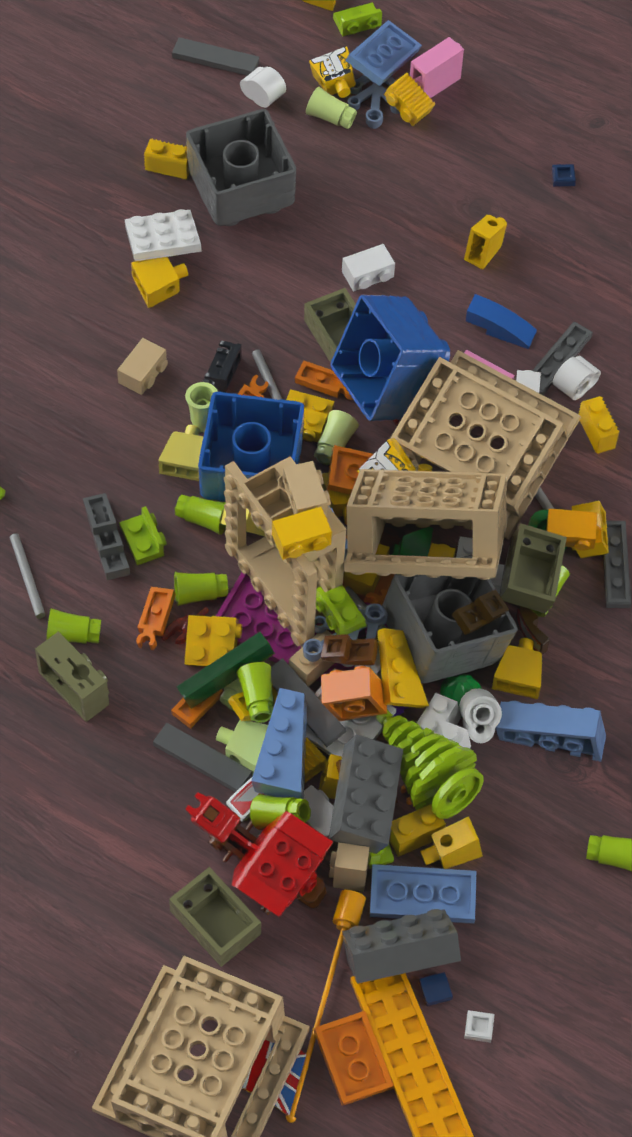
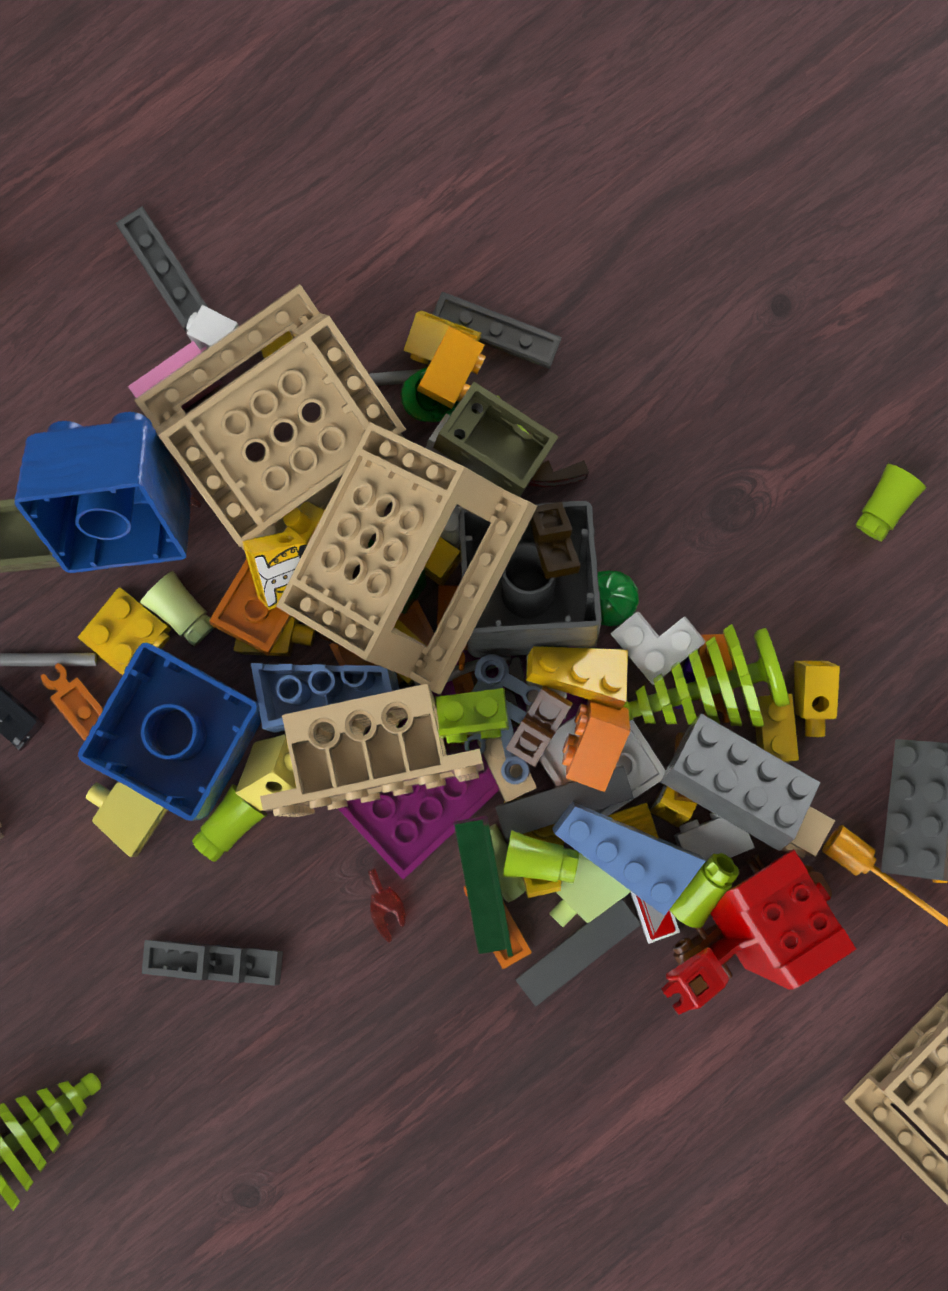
camera: 65 degrees left, 25 degrees up
light grey bar [10,534,45,619] -> none
olive piece [35,631,109,722] -> none
lime plant [46,608,101,644] -> none
lime bracket [119,506,167,565] -> none
orange plate [136,587,176,650] -> none
olive piece [169,867,261,967] -> none
lime plant [174,572,228,606] -> none
yellow plate [184,615,242,667] -> none
yellowish green plant [185,382,218,433] -> none
yellow brick [272,507,332,560] -> none
tan brick [283,461,331,517] -> none
orange plate [295,361,353,400] -> none
medium blue plate [370,864,476,923] -> none
white piece [459,688,502,743] -> none
blue slope [466,294,537,349] -> none
yellow torso [492,638,542,699] -> none
medium blue wedge [495,701,606,762] -> none
white piece [553,355,601,400] -> none
yellow brick [578,396,619,454] -> none

